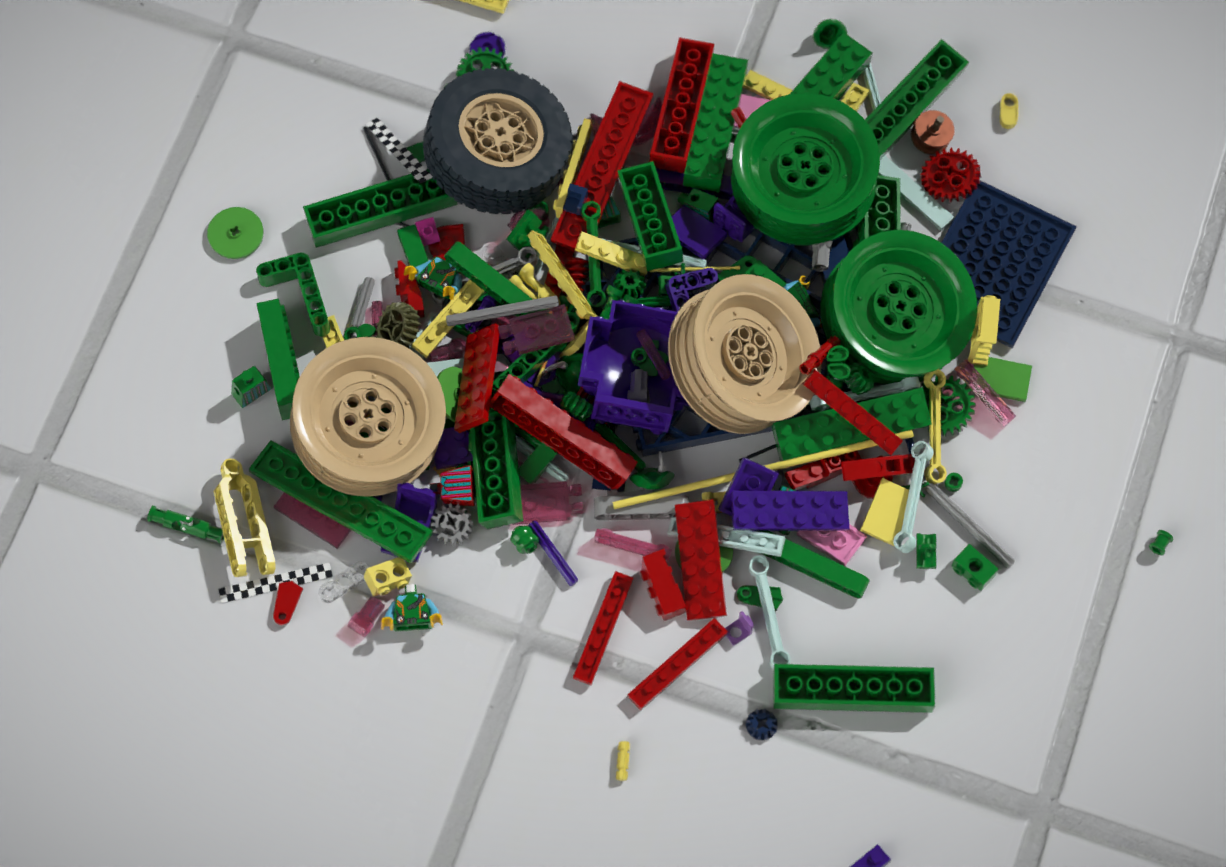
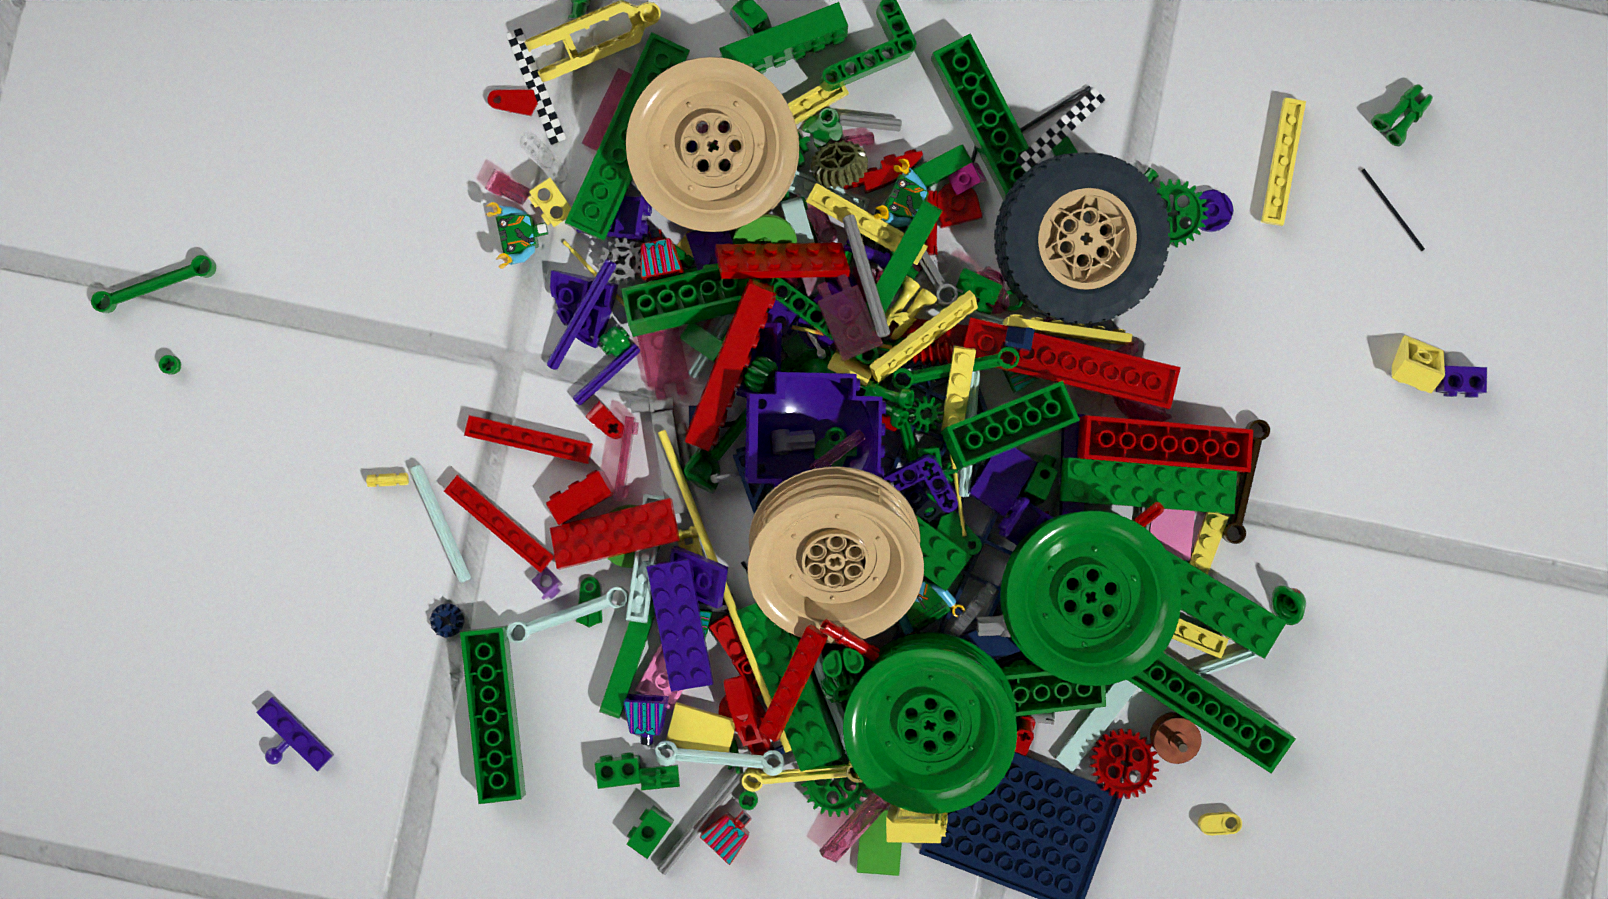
camera: 85 degrees right, 20 degrees up
none -> light aqua axle [410,465,471,583]
none -> dark purple axle [547,259,616,370]
none -> dark purple brick [550,270,618,348]
none -> light yellow piece [563,241,625,308]
none -> red piece [585,401,625,439]
none -> green brick [595,752,641,789]
none -> torso [624,694,669,745]
none -> light grey pin [630,396,674,413]
none -> torso [700,810,752,865]
none -> clear beam [949,582,997,637]
none -> dark brown piece [1222,419,1270,544]

